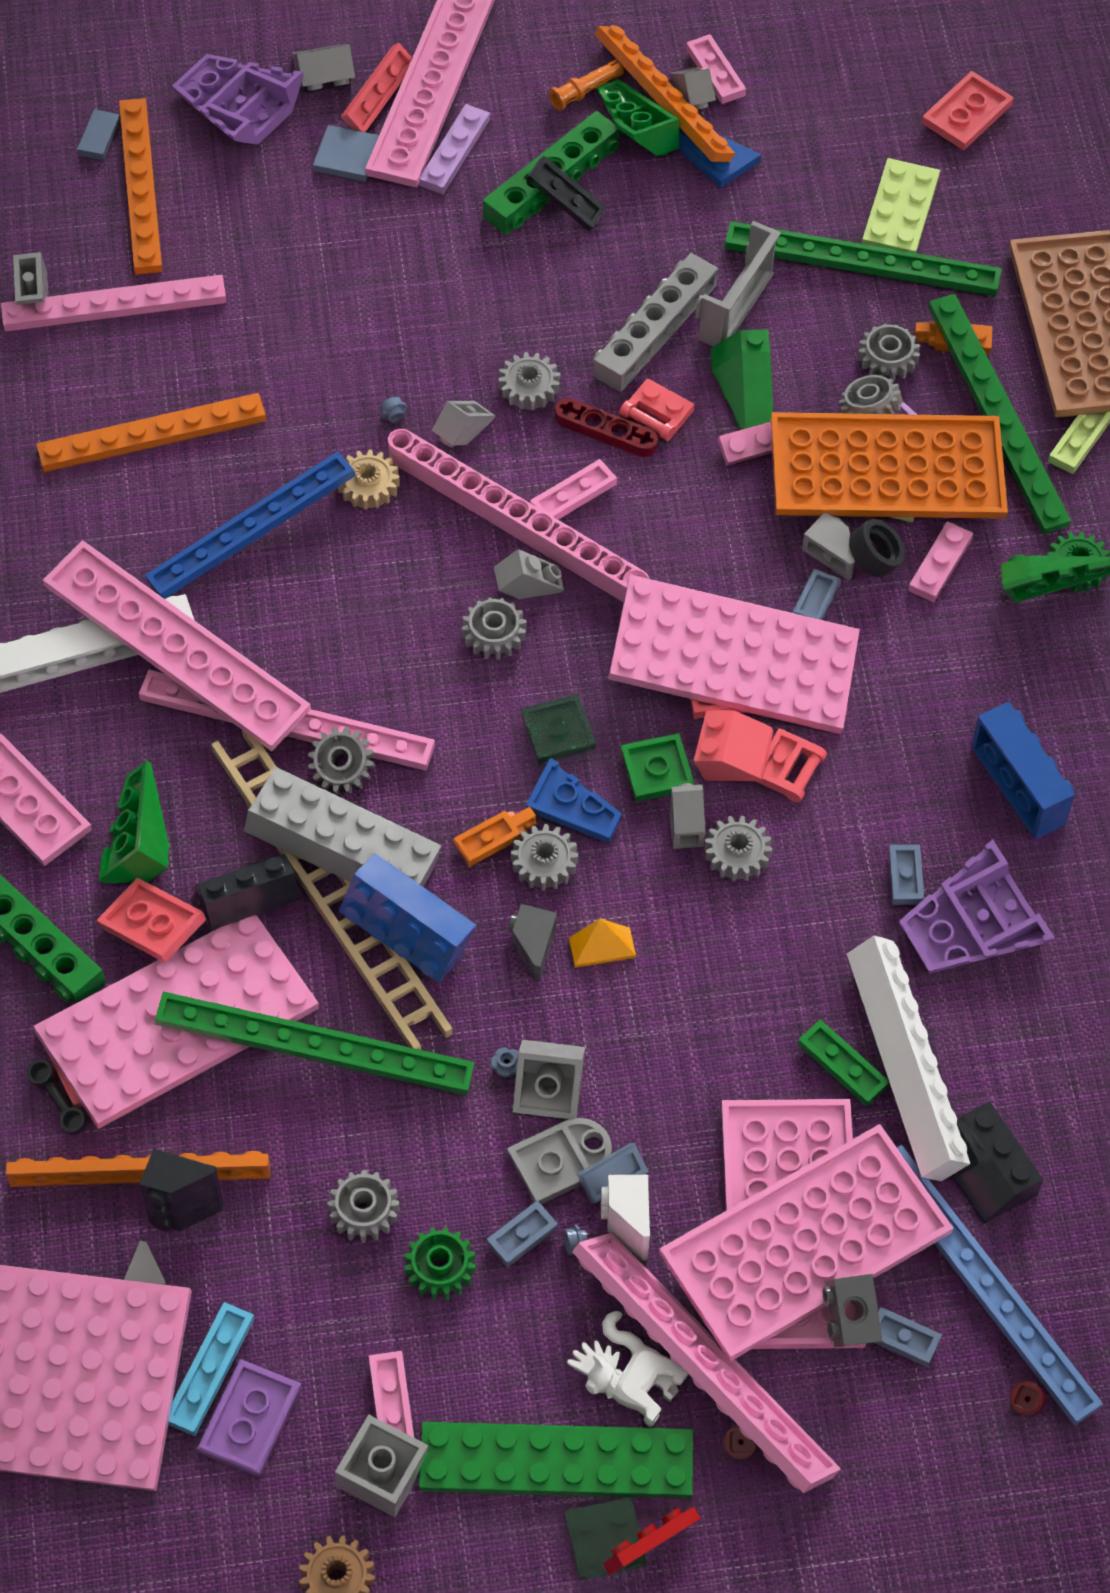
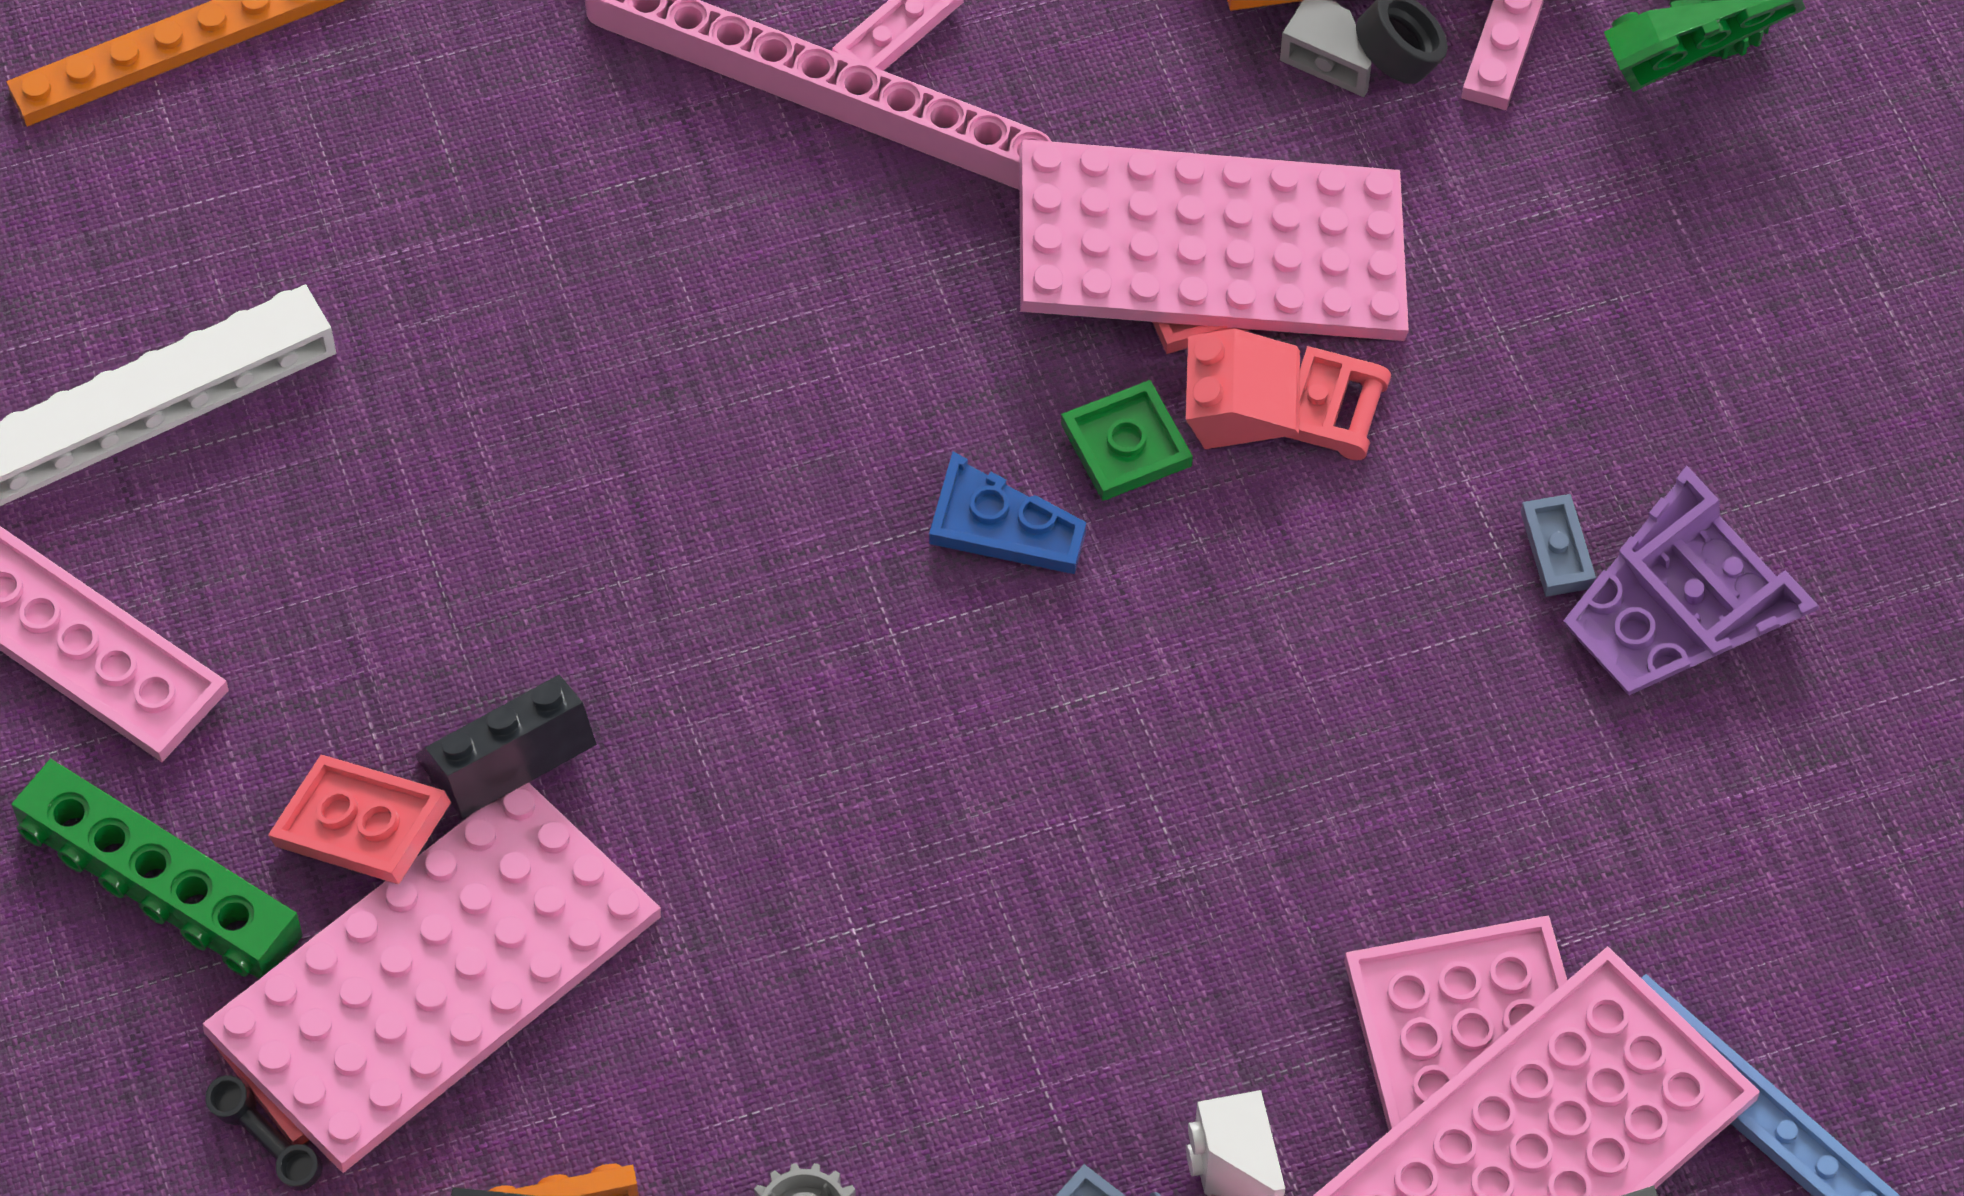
camera: 10 degrees left, 0 degrees up
bright pink plate [43,540,311,751] -> none
green wedge [99,760,169,883] -> none
bright pink plate [139,669,435,771] -> none
blue plate [145,451,355,599] -> none
green plate [155,991,474,1096] -> none
tan ladder [212,730,453,1050] -> none
light grey brick [244,767,442,887] -> none
light grey gear [308,727,375,794] -> none
tan gear [338,450,400,509] -> none
blue brick [339,853,476,983] -> none
orange hinge [453,807,536,867] -> none
light grey gear [462,598,526,660] -> none
sand blue plate [491,1047,518,1078] -> none
light grey slope [494,549,564,599] -> none
light grey tile [507,1118,612,1204] -> none
dark grey slope [508,904,557,981] -> none
light grey gear [511,824,578,891] -> none
light grey slope [513,1040,585,1119] -> none
clear green plate [521,694,596,764] -> none
light orange slope [569,918,636,968] -> none
sand blue tile [577,1143,649,1204] -> none
light grey slope [669,783,705,849] -> none
light grey gear [704,816,772,881] -> none
sand blue tile [792,569,841,620] -> none
green plate [797,1019,890,1107] -> none
white brick [847,936,970,1181] -> none
black slope [951,1101,1043,1224] -> none
blue brick [971,702,1075,839] -> none

